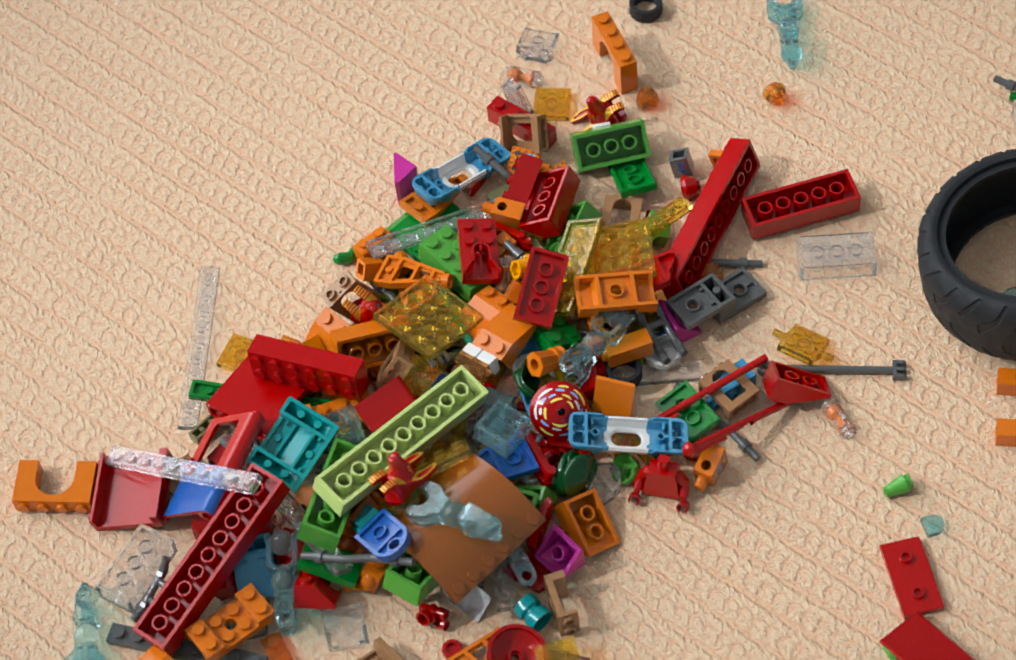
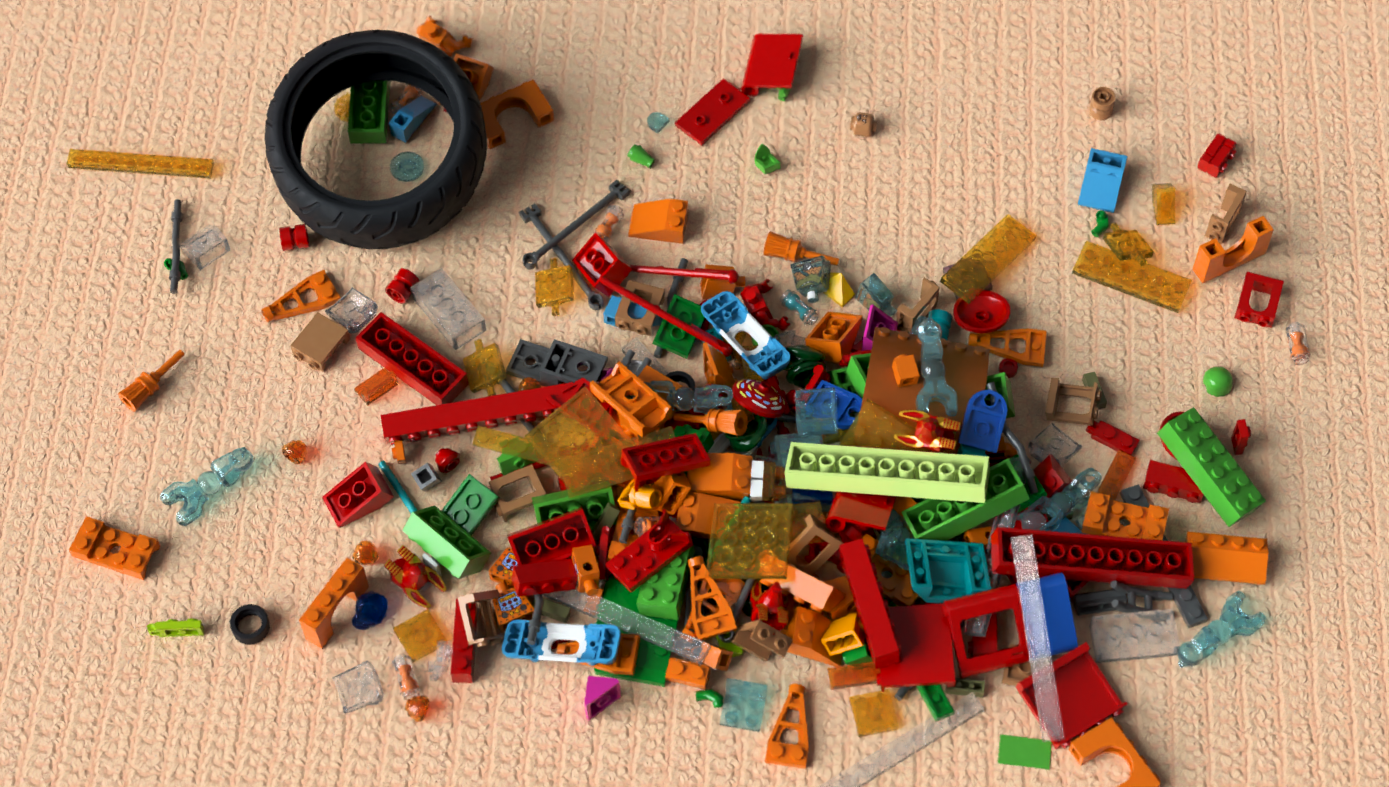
camera: 130 degrees left, 5 degrees up
none -> orange piece [118,350,185,412]
none -> orange plate [261,270,341,323]
none -> medium nougat panel [290,312,350,372]
none -> red slope [322,462,394,528]
none -> clear slope [325,288,378,333]
none -> clear blue hair [352,591,388,630]
none -> clear orange panel [354,368,398,406]
none -> teal bar [378,460,418,514]
none -> red wheel [385,268,420,304]
none -> clear orange cone [405,695,430,723]
none -> clear yellow plate [463,339,507,396]
none -> dark grey hinge [523,180,631,270]
none -> orange slope [628,199,689,244]
none -> clear light blue bracket [720,678,767,732]
none -> bright green plate [755,144,780,174]
none -> orange piece [763,231,840,266]
none -> orange plate [765,684,809,769]
none -> clear piece [780,289,819,326]
none -> torso [790,255,831,303]
none -> yellow slope [823,272,855,307]
none -> clear light blue torso [855,273,897,317]
none -> orange brick [892,354,920,387]
none -> bright green sticker [998,734,1051,770]

